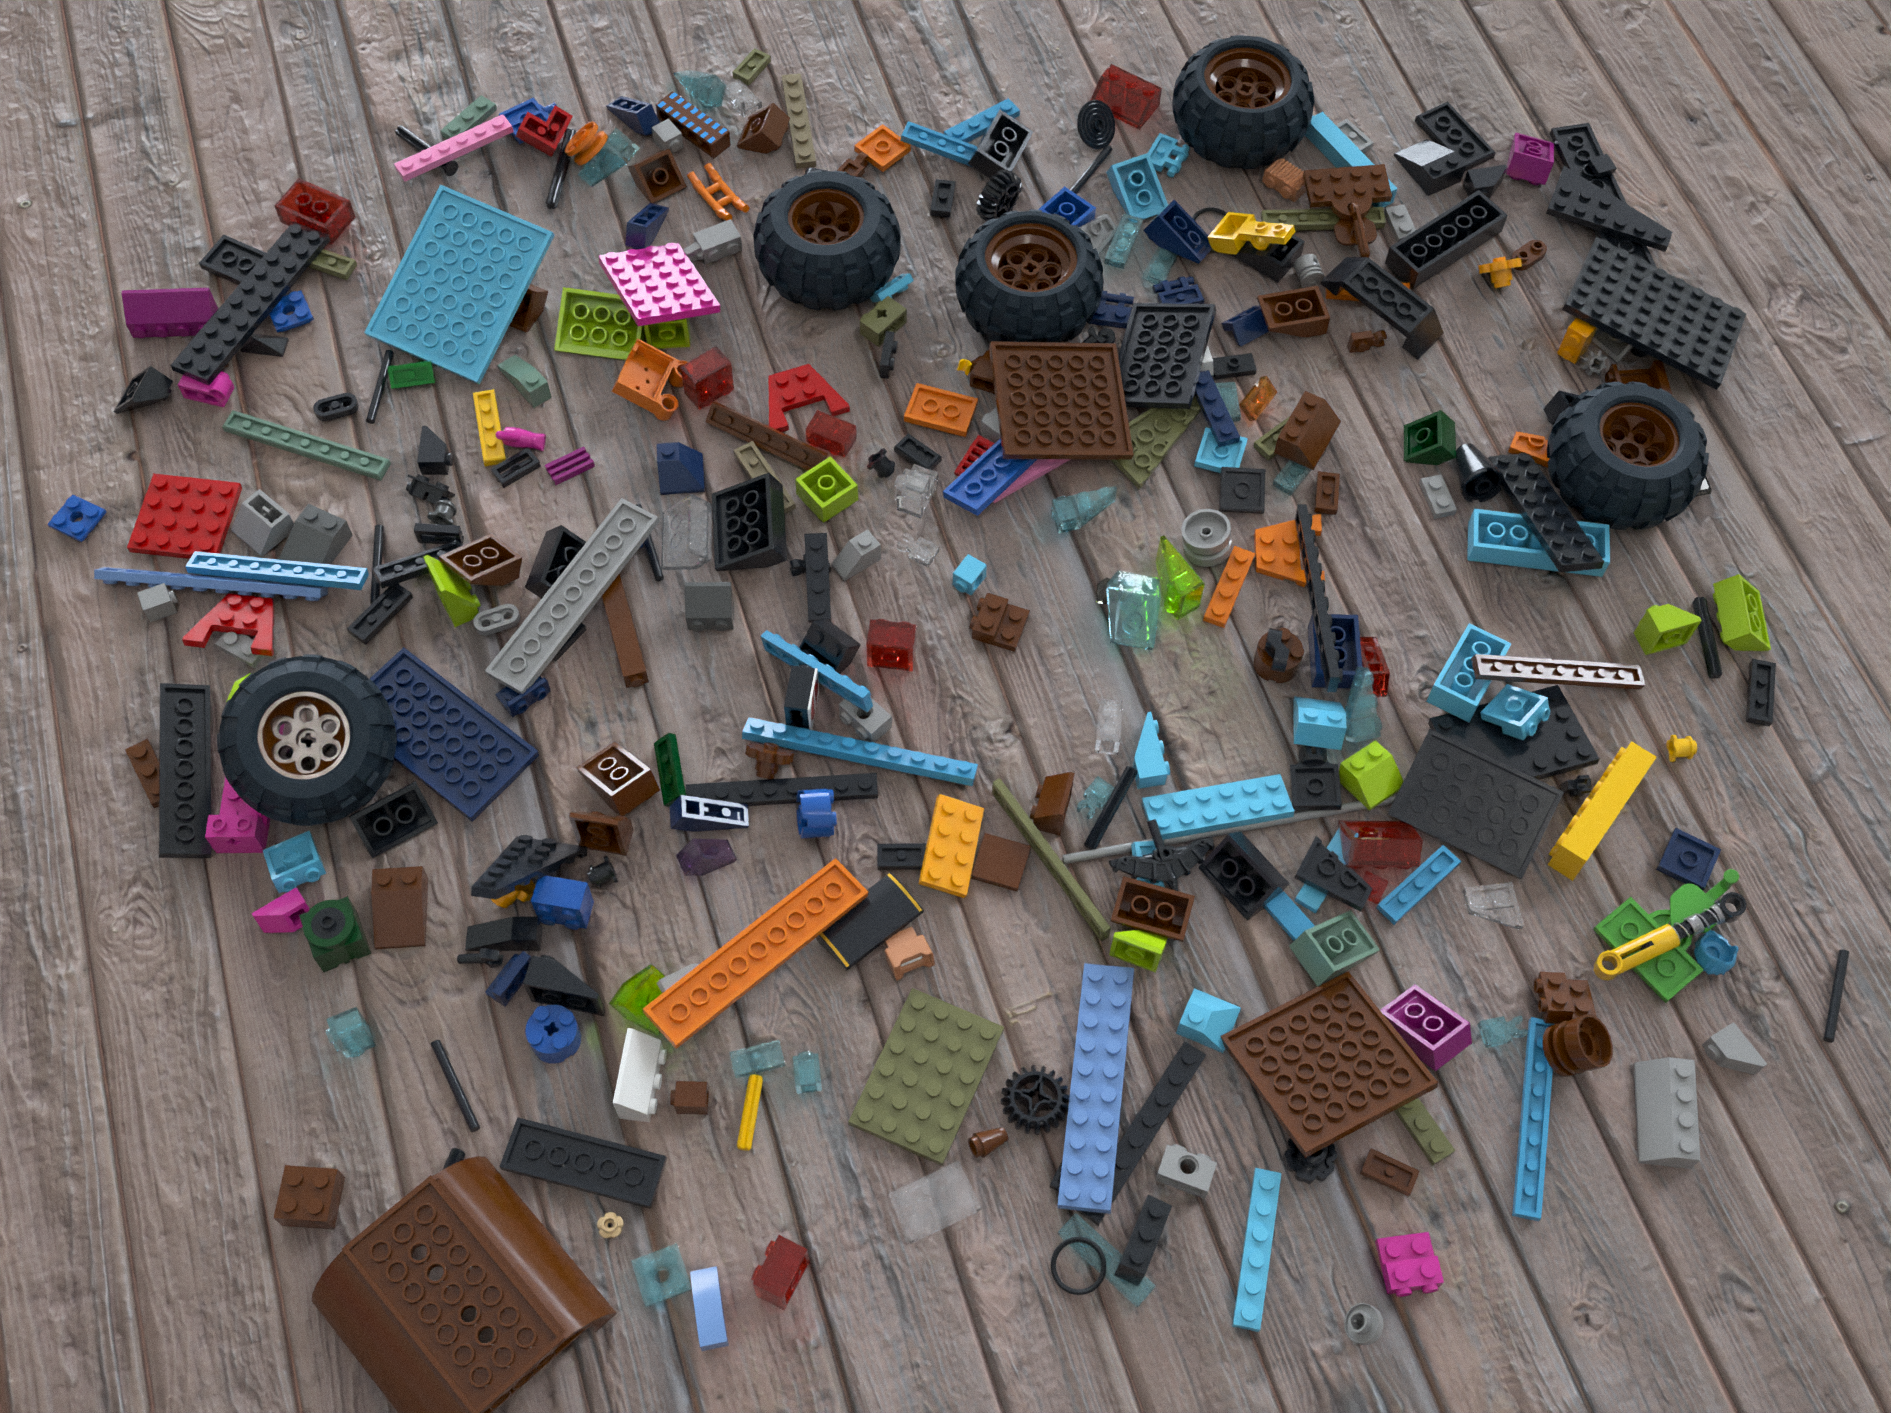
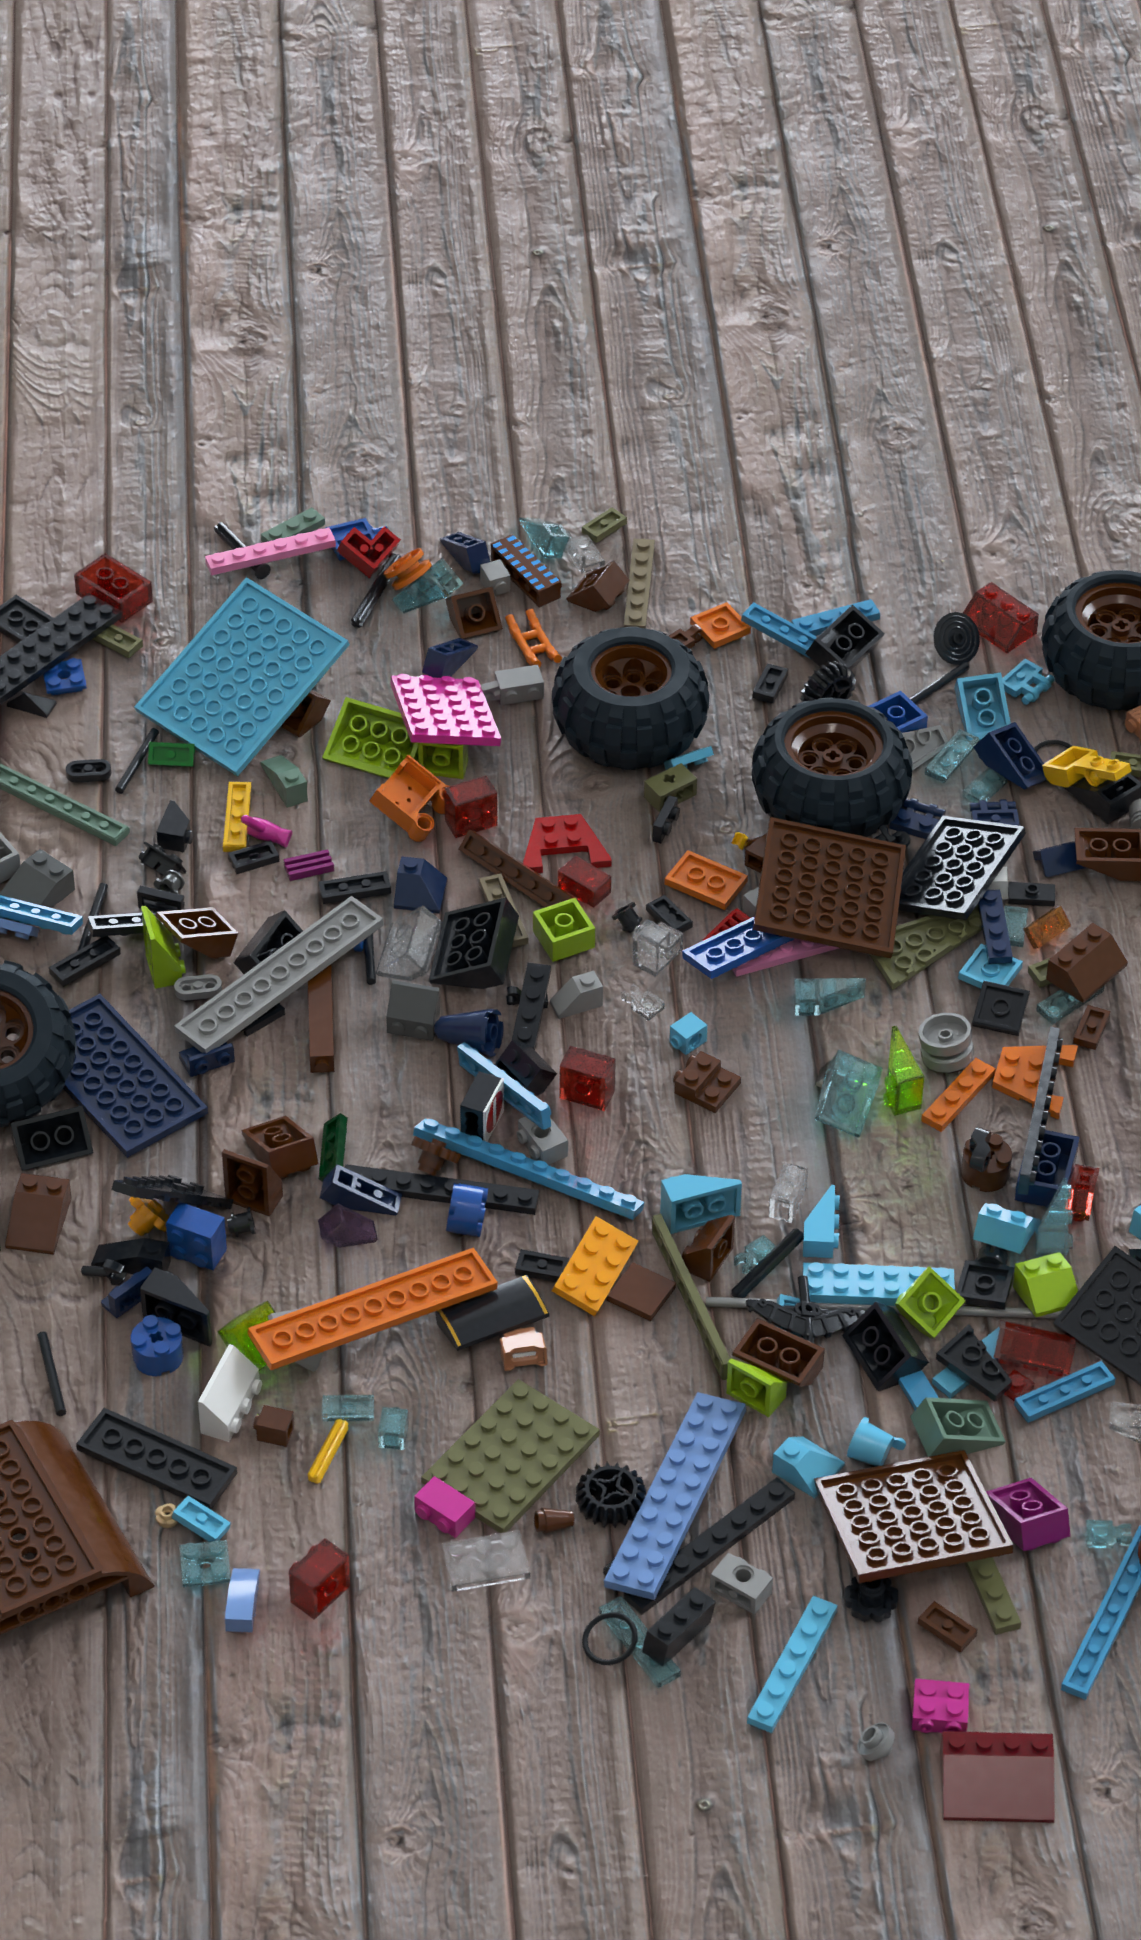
camera: 15 degrees right, 15 degrees down
none -> medium azure plate [172,1496,231,1545]
none -> black plate [318,871,391,904]
none -> dark pink brick [414,1476,475,1538]
none -> dark blue cone [434,1009,504,1057]
none -> medium azure slope [660,1174,742,1234]
none -> medium azure hat [847,1417,906,1466]
none -> lime slope [895,1266,966,1339]
none -> slope [940,1731,1055,1823]

